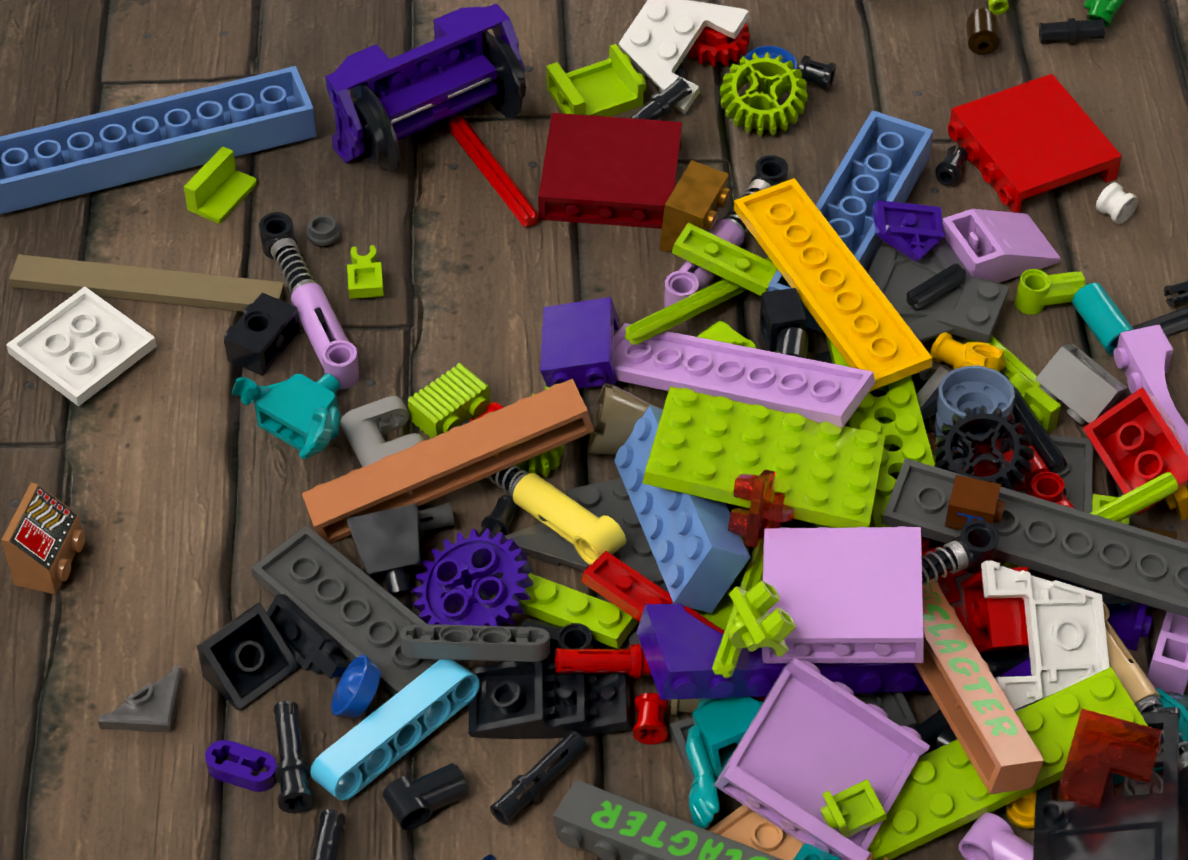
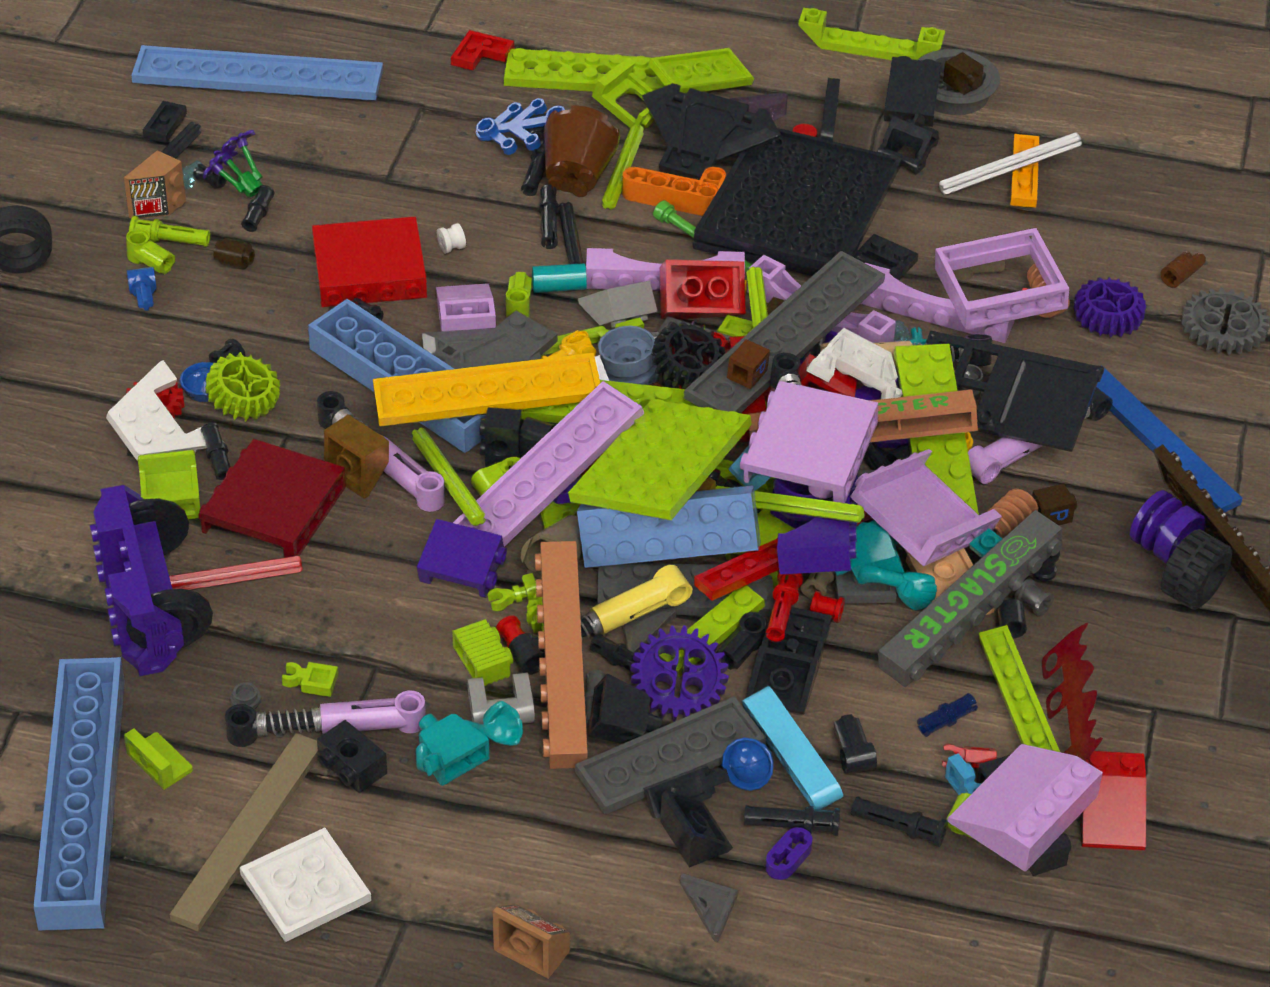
camera: 75 degrees left, 5 degrees down
dark grey beam [400,624,550,662] -> none
black pin [490,730,588,825] -> none
lime plate [672,223,778,296] -> none
clear red hips [728,469,794,548] -> none
lime hips [728,580,797,657] -> none
lime bracket [820,779,887,838] -> none
dark purple slope [872,200,946,262] -> none
black axle [906,263,966,310] -> none
clear red panel [1059,708,1162,809] -> none

